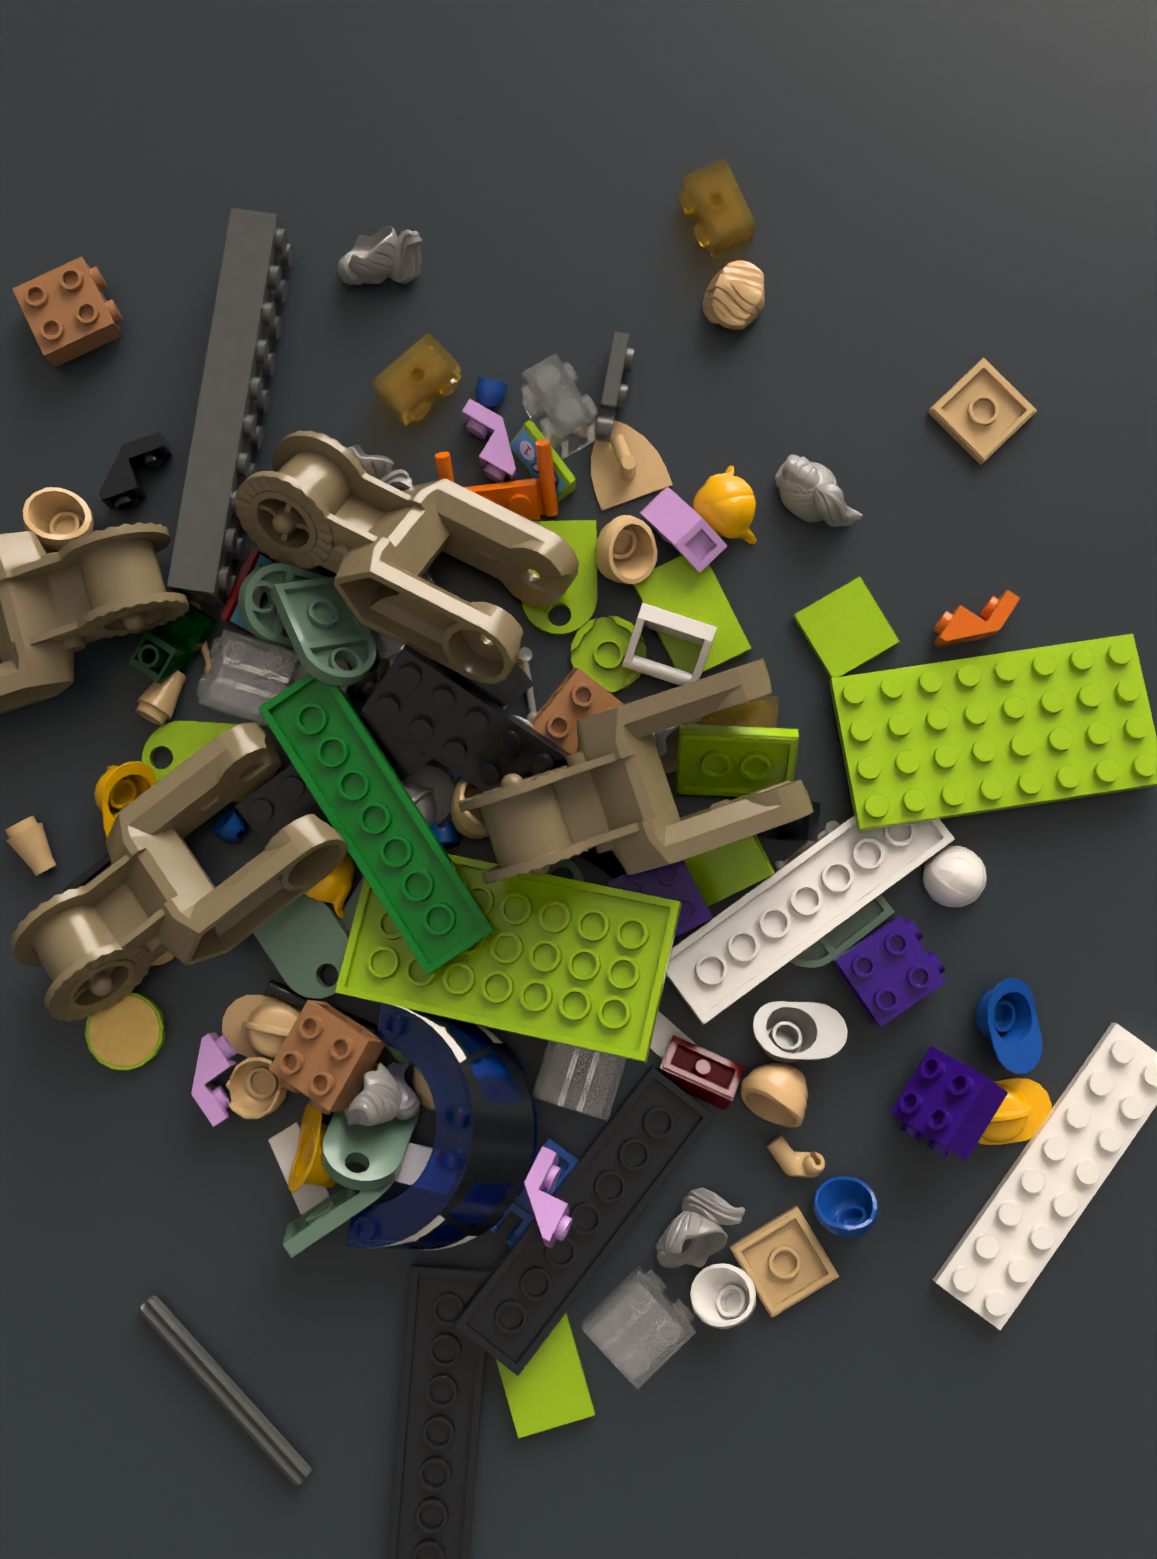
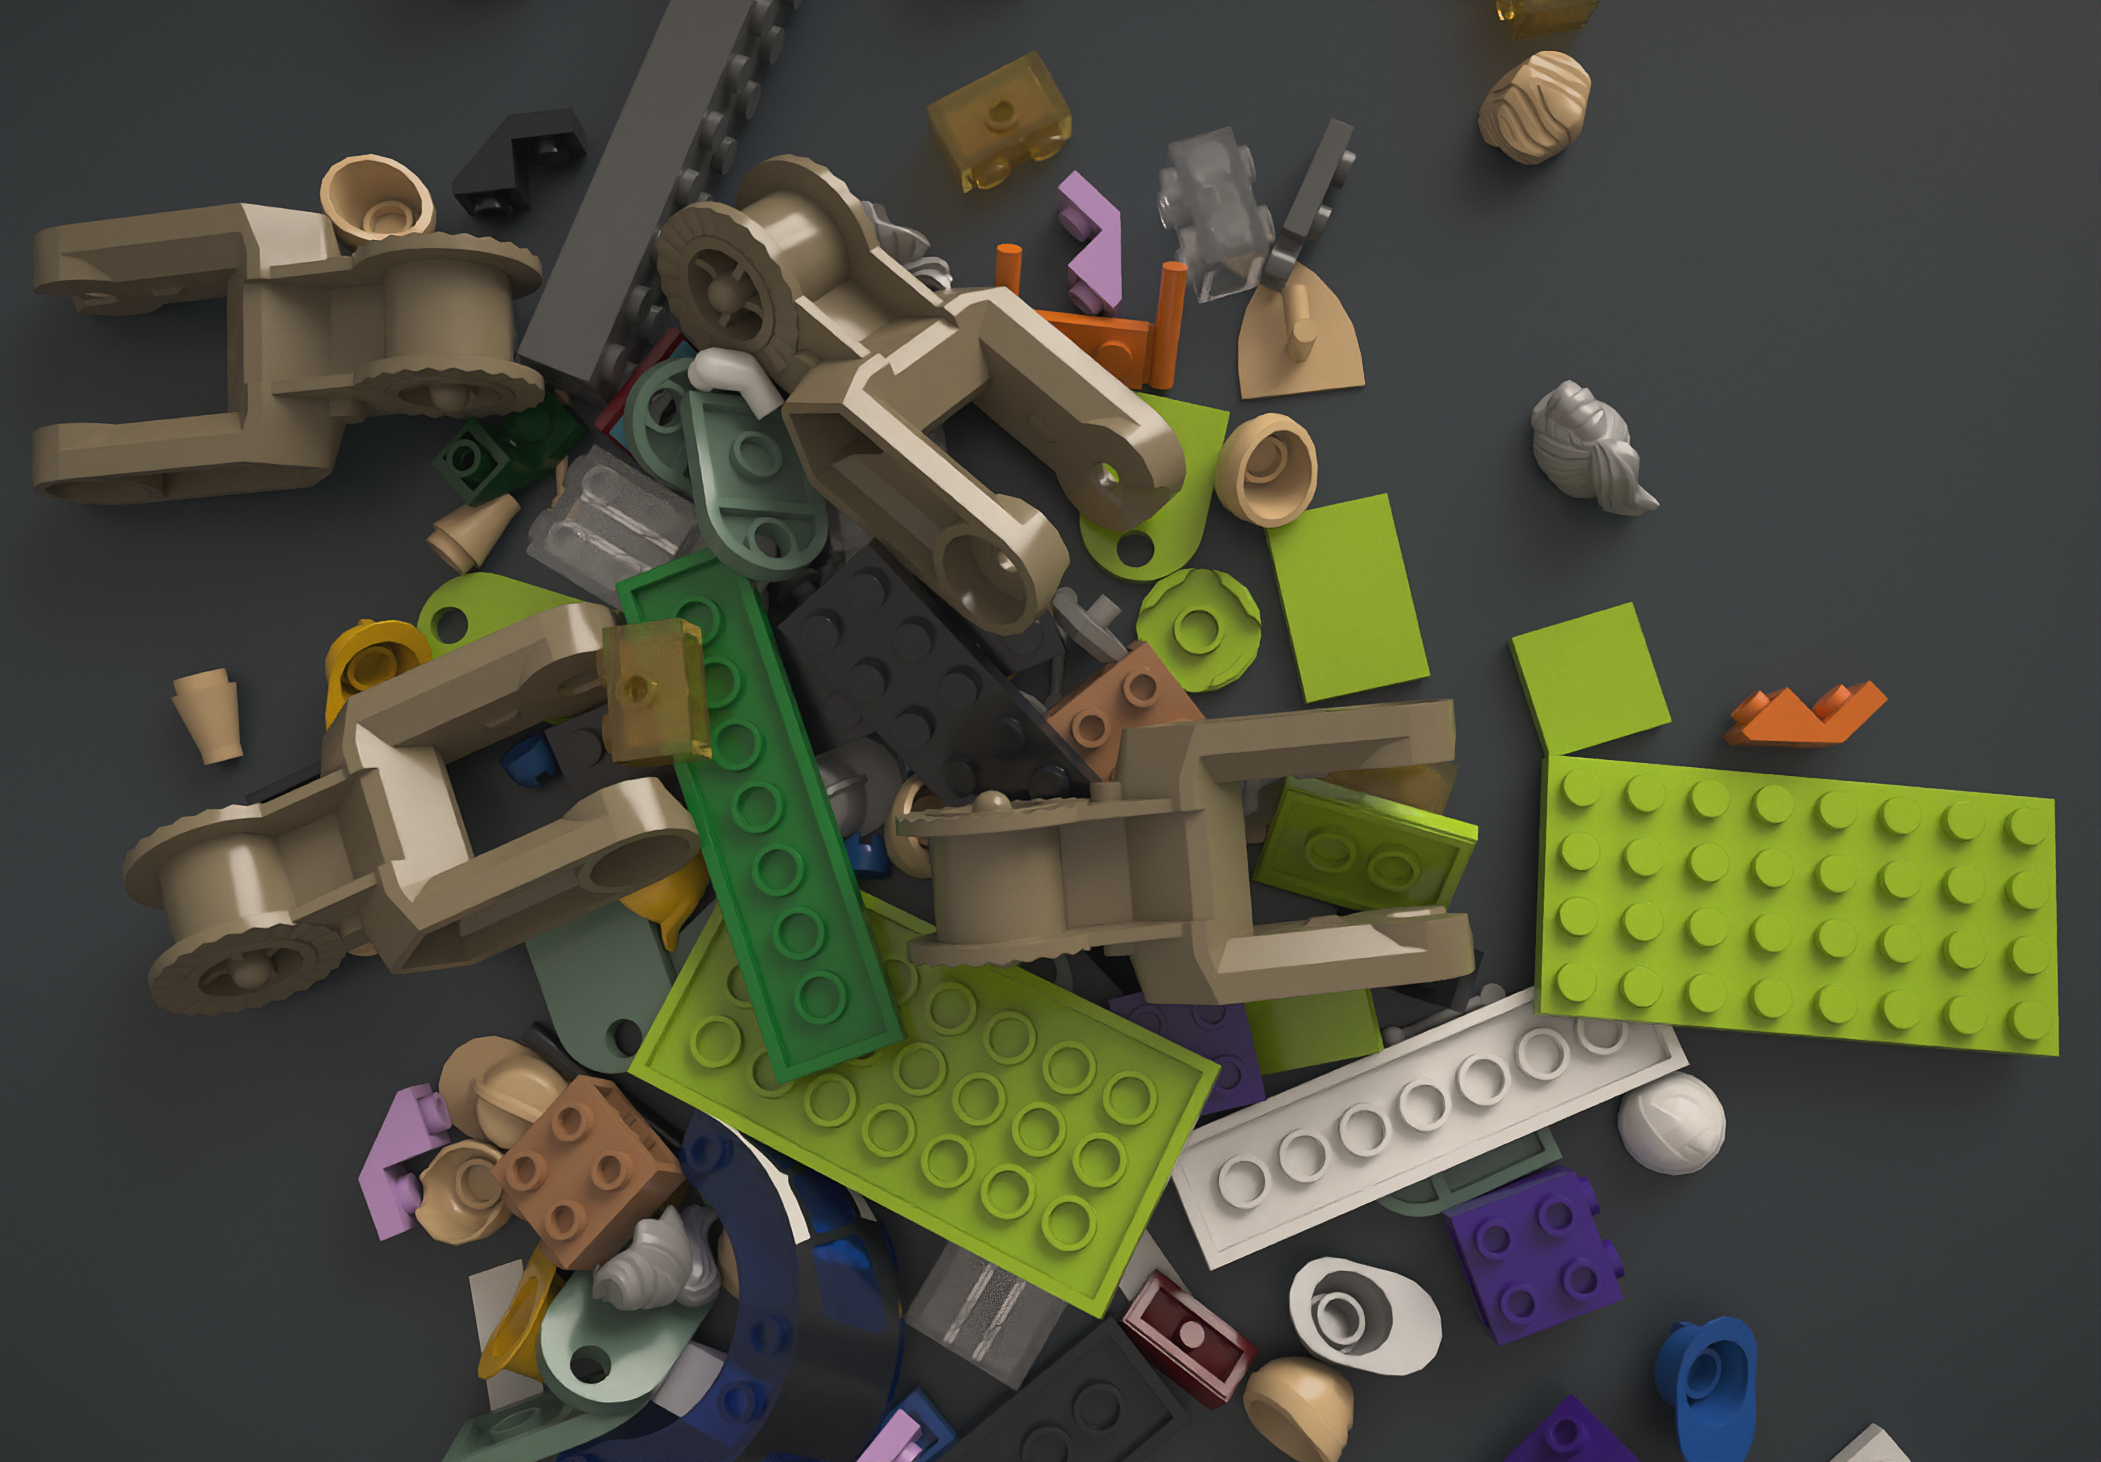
camera: 15 degrees right, 0 degrees up
pearl gold tile [85,992,166,1070] -> none
blue hinge [475,377,508,407] -> none
slope [510,420,576,502] -> none
white tile [622,603,717,686] -> none
lavender slope [639,487,727,573] -> none
yellow hair [693,465,757,545] -> none
tan tile [928,357,1037,465] -> none
none -> clear yellow brick [596,617,712,769]
none -> white arm [688,347,785,421]
none -> light grey piece [1051,592,1129,663]

